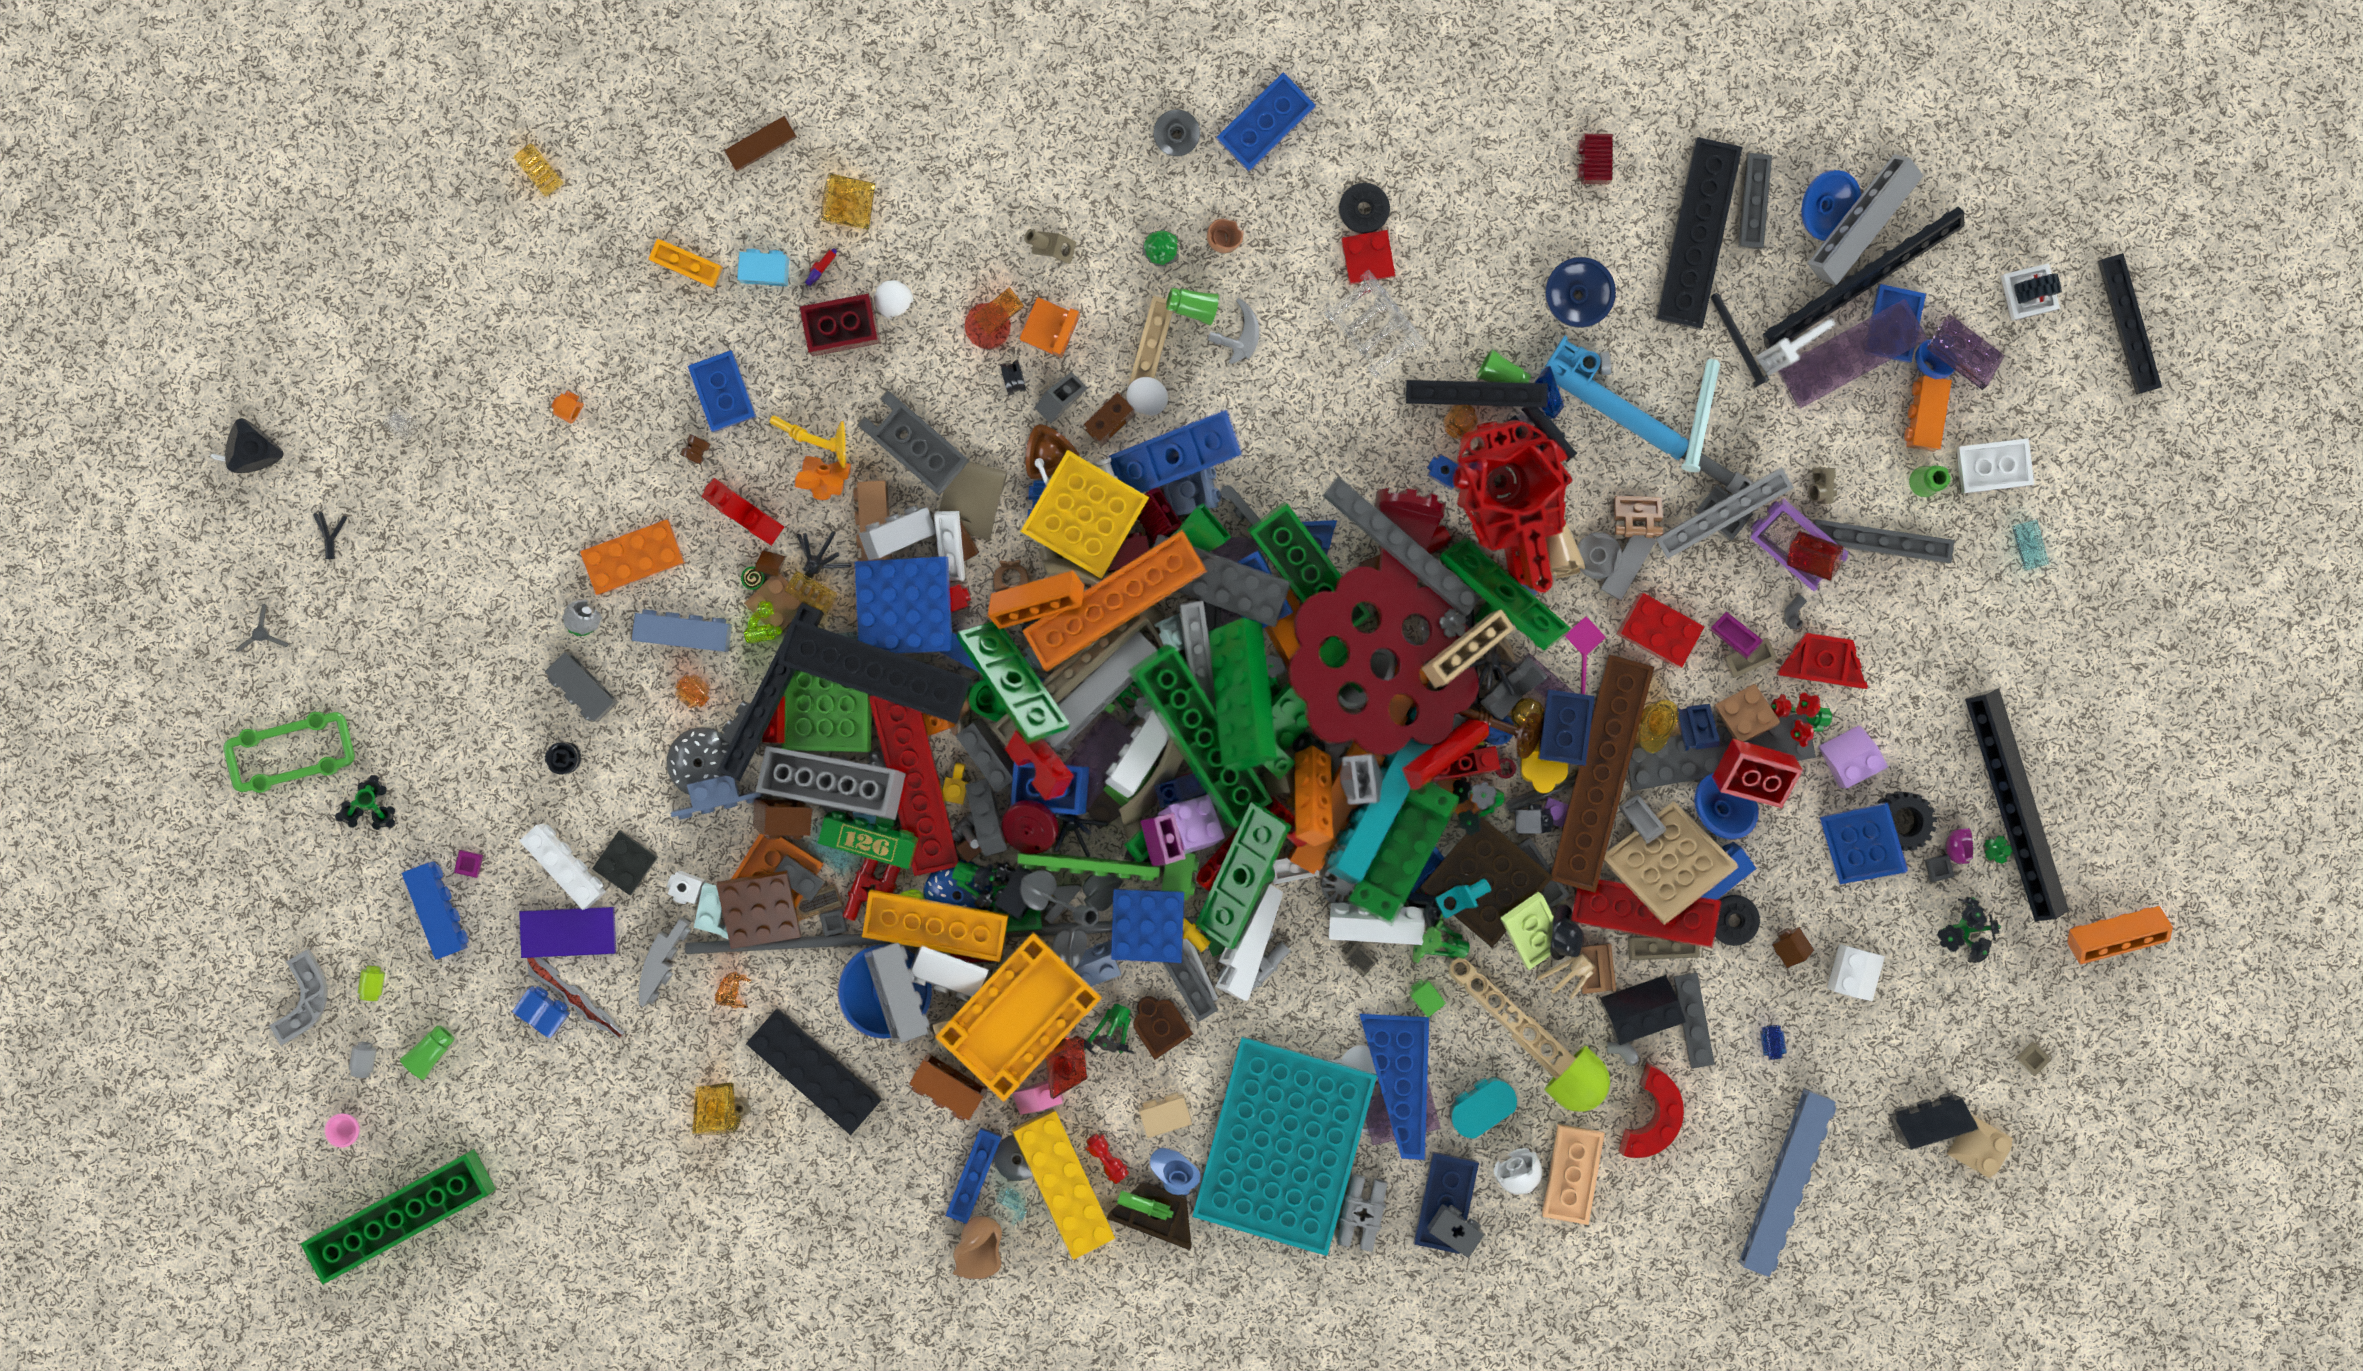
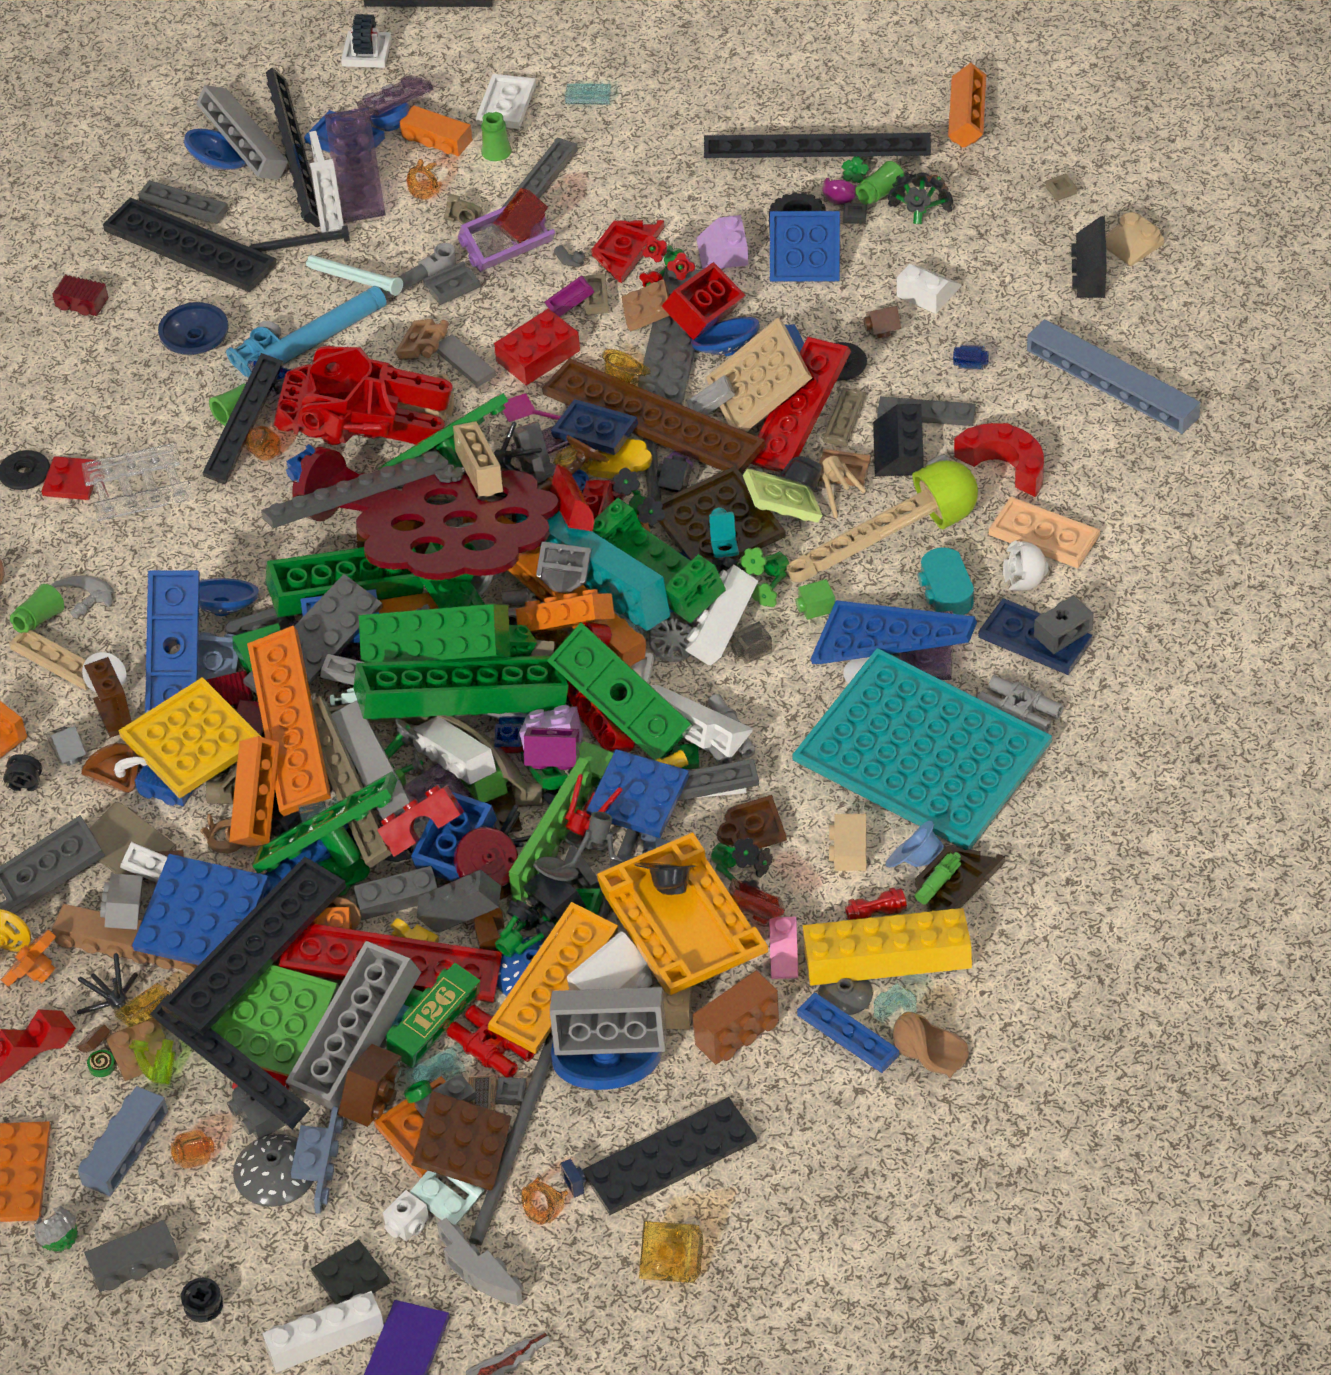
camera: 65 degrees left, 40 degrees down
dark grey piece [952,812,979,848] -> none
light grey tile [1577,532,1622,579] -> none
light grey plate [1656,467,1794,559] -> none
dark blue plate [1676,704,1720,751] -> none
none -> blue dish [199,578,259,616]
none -> green tile [404,1080,433,1103]
none -> clear orange piece [406,159,442,200]
none -> dark blue plate [560,1158,586,1198]
none -> red plant [565,774,622,836]
none -> black piece [635,862,696,895]
none -> bright green plant [856,161,904,205]

